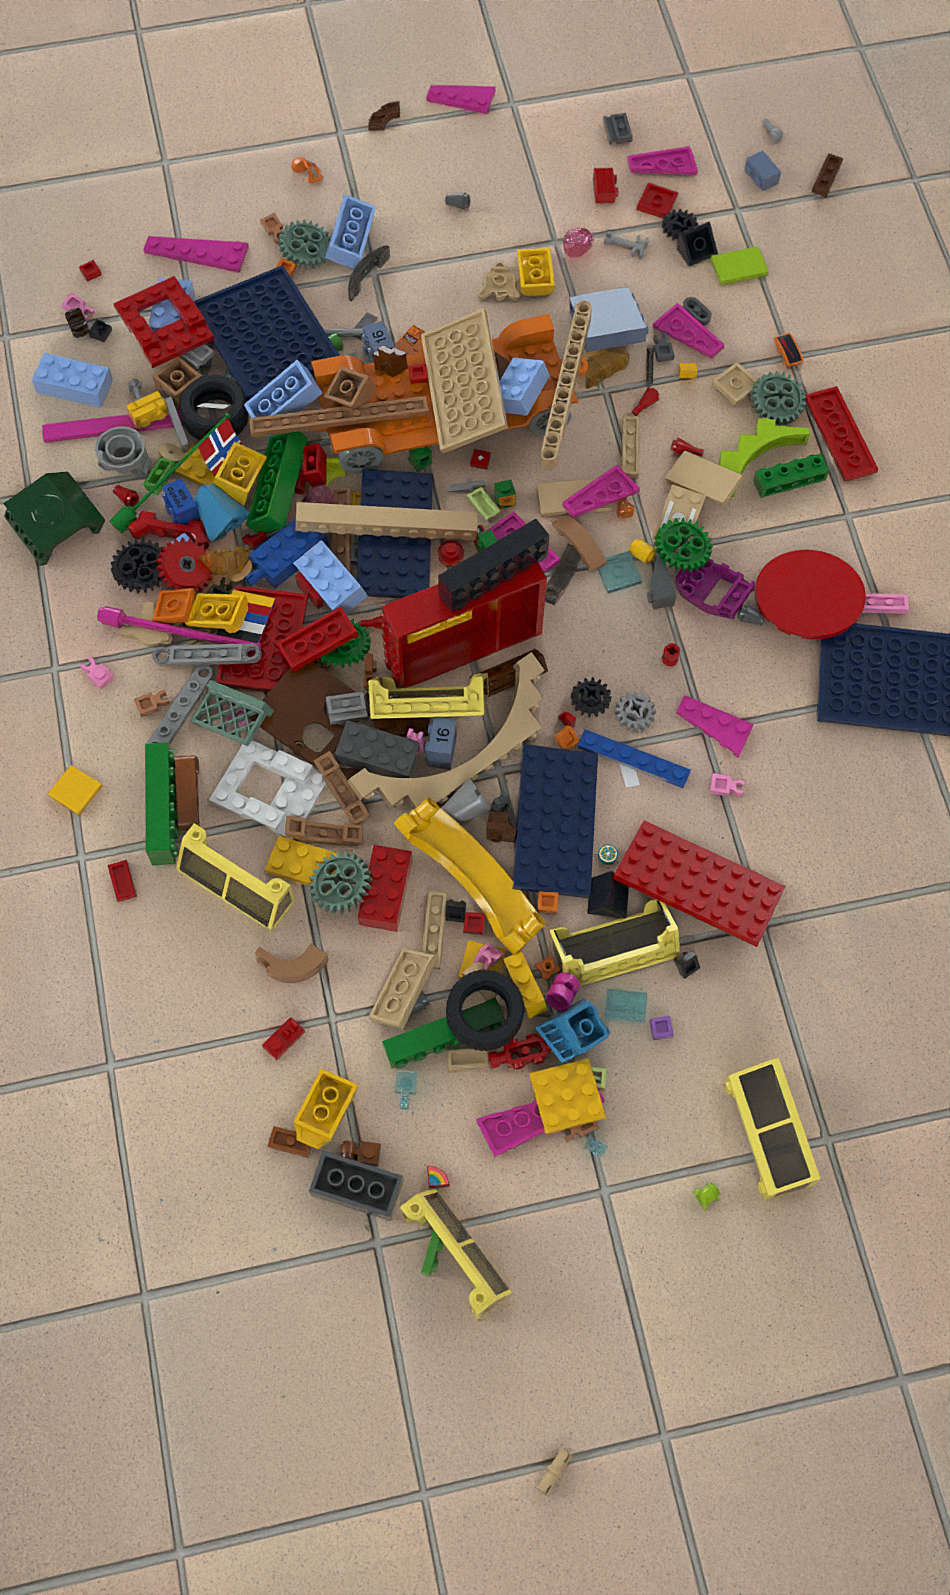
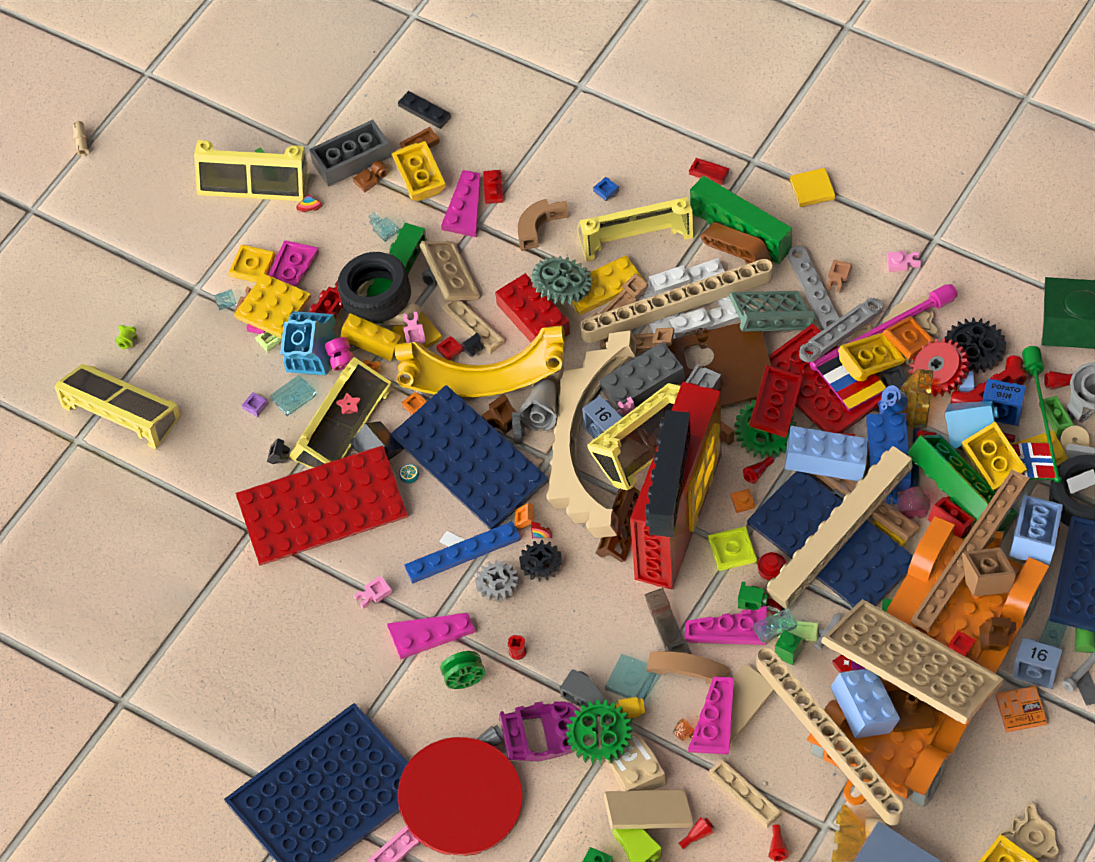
camera: 140 degrees right, 10 degrees down
none -> yellow tile [228,244,276,283]
none -> coral plate [336,393,361,414]
none -> black plate [398,91,451,129]
none -> green wheel [440,651,486,690]
none -> dark pink wing [441,170,481,237]
none -> tan beam [581,259,773,343]
none -> blue plate [593,177,619,201]
none -> clear light blue plate [752,608,798,643]
none -> blue piece [881,385,908,416]

